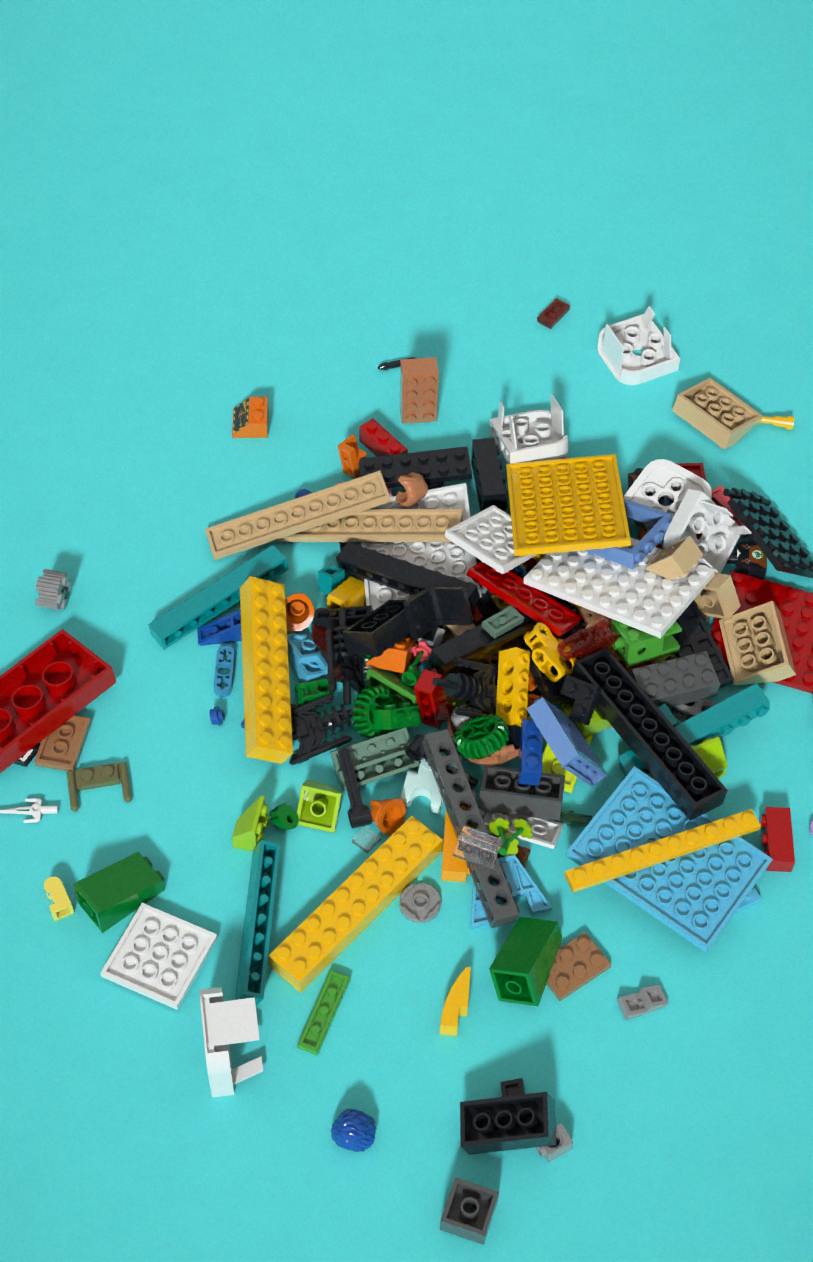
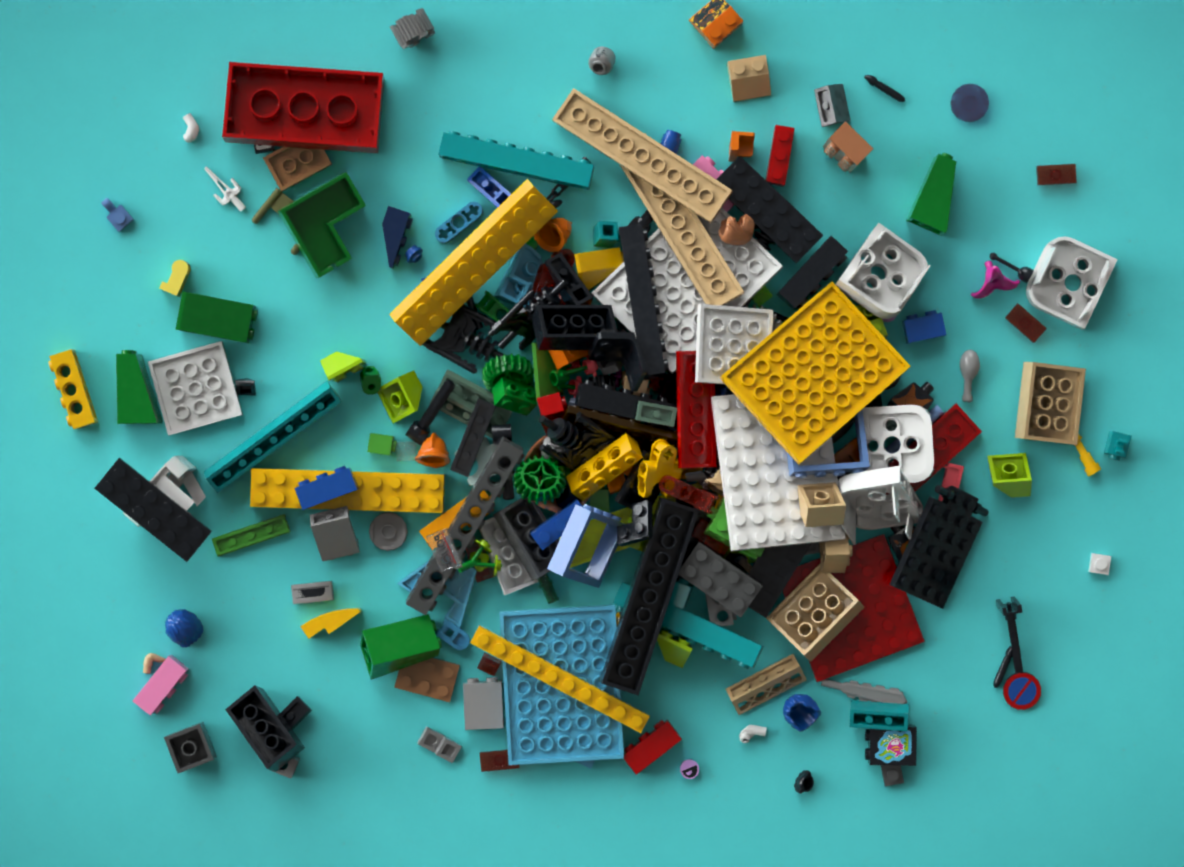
camera: 50 degrees right, 35 degrees up
none -> yellow brick [48,349,98,429]
none -> black plate [94,458,212,562]
none -> green slope [116,350,162,424]
none -> bright pink brick [133,655,189,715]
none -> tan animal [143,653,166,674]
none -> black slope [235,378,256,395]
none -> green piece [278,172,366,278]
none -> light grey slope [291,581,334,604]
none -> blue brick [295,466,359,510]
none -> light grey panel [310,506,360,561]
none -> bright green brick [367,433,397,455]
none -> dark blue slope [382,206,413,269]
none -> dark azure plate [435,618,470,650]
none -> black plate [450,398,496,477]
none -> light grey panel [463,677,504,730]
none -> clear red slope [477,653,501,676]
none -> clear red plate [480,749,520,772]
none -> light grey head [588,46,616,75]
none -> tan fence [725,654,807,715]
none -> tan slope [727,55,771,102]
none -> flat silver panel [814,84,850,127]
none -> blue brick [902,310,946,344]
none -> green slope [906,153,956,236]
none -> tile [950,83,989,122]
none -> light grey piece [960,349,980,402]
none -> dark pink piece [971,261,1020,299]
none -> lime slope [987,453,1032,498]
none -> black hinge [990,253,1034,284]
none -> clear red plate [1005,303,1047,343]
none -> teal brick [1104,431,1132,461]

